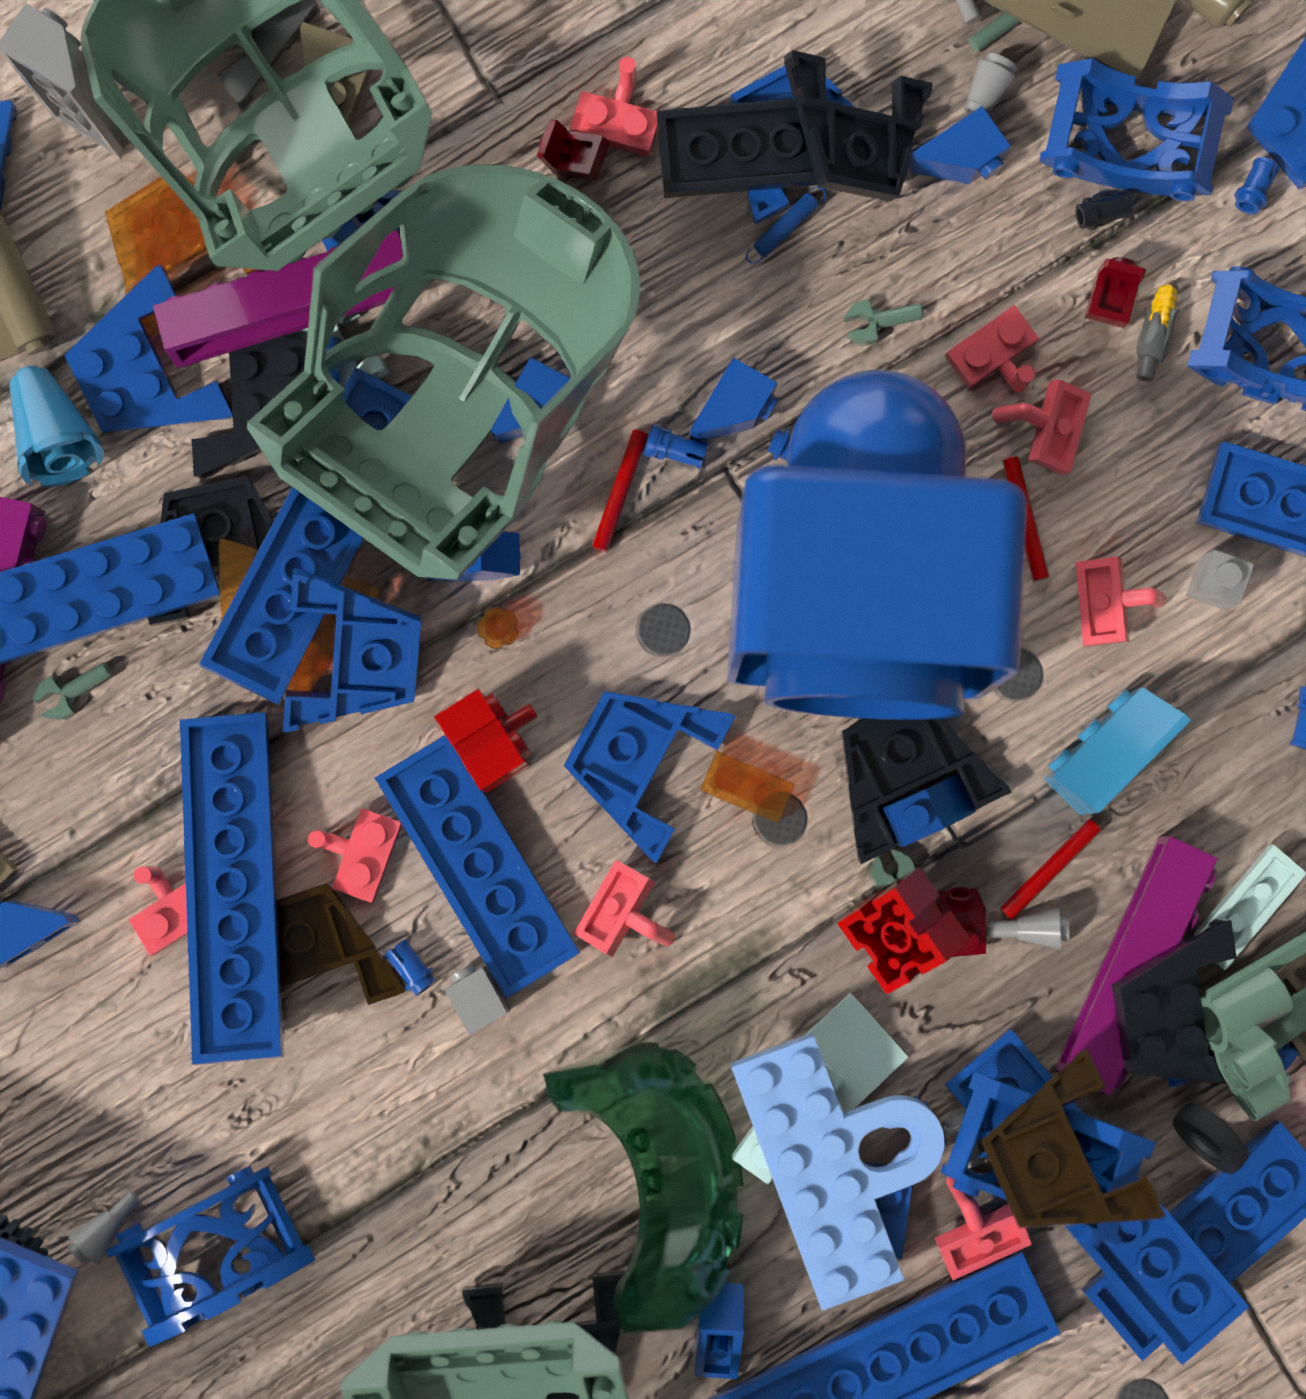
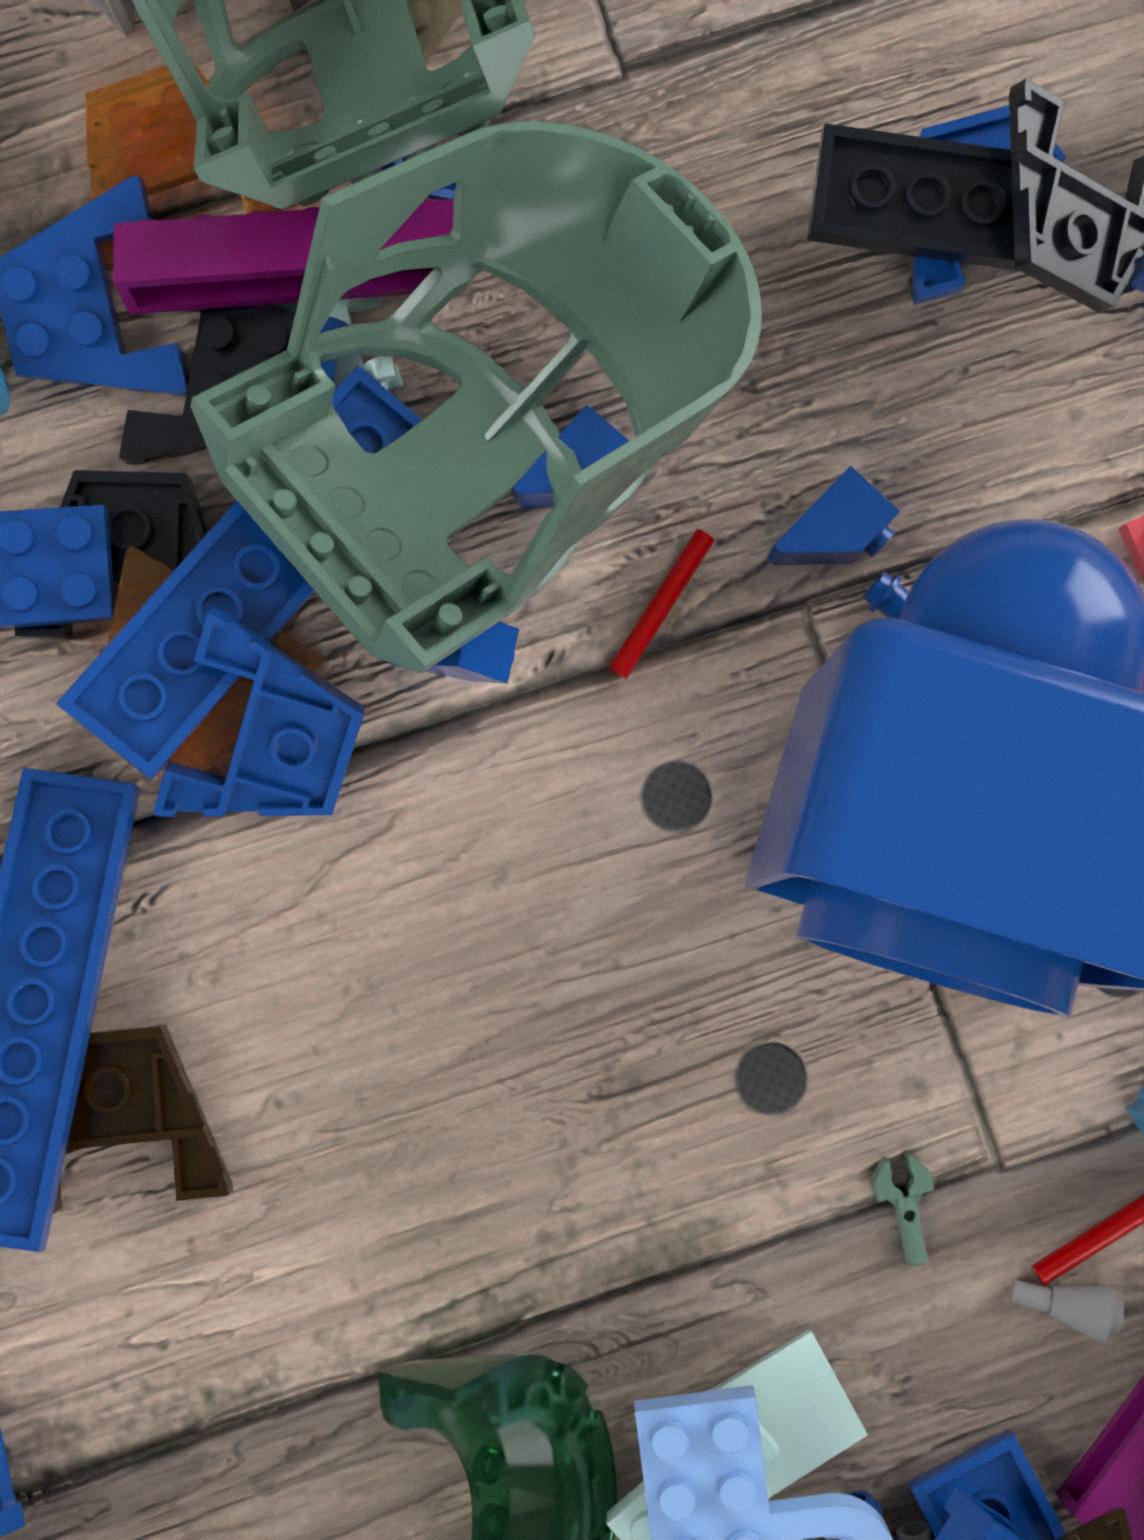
camera: 10 degrees right, 0 degrees up
coral plate [308,808,402,903] -> none
blue plate [374,735,581,998] -> none
blue pin [384,939,437,996] -> none
red brick [434,689,538,794] -> none
light grey brick [444,963,510,1035] -> none
clear orange plate [477,607,519,649] -> none
dark red bracket [537,119,610,181] -> none
blue wing [564,691,736,863] -> none
coral plate [570,57,657,157] -> none
coral plate [573,860,675,957] -> none
blue pin [643,423,708,469] -> none
clear orange plate [699,751,795,824] -> none
blue piece [745,186,827,264] -> none
red brick [837,867,970,994] -> none
black wing [841,719,1012,864] -> none
sand green bar [843,299,924,346] -> none
blue slope [880,774,976,847] -> none
dark red bracket [936,887,986,957] -> none

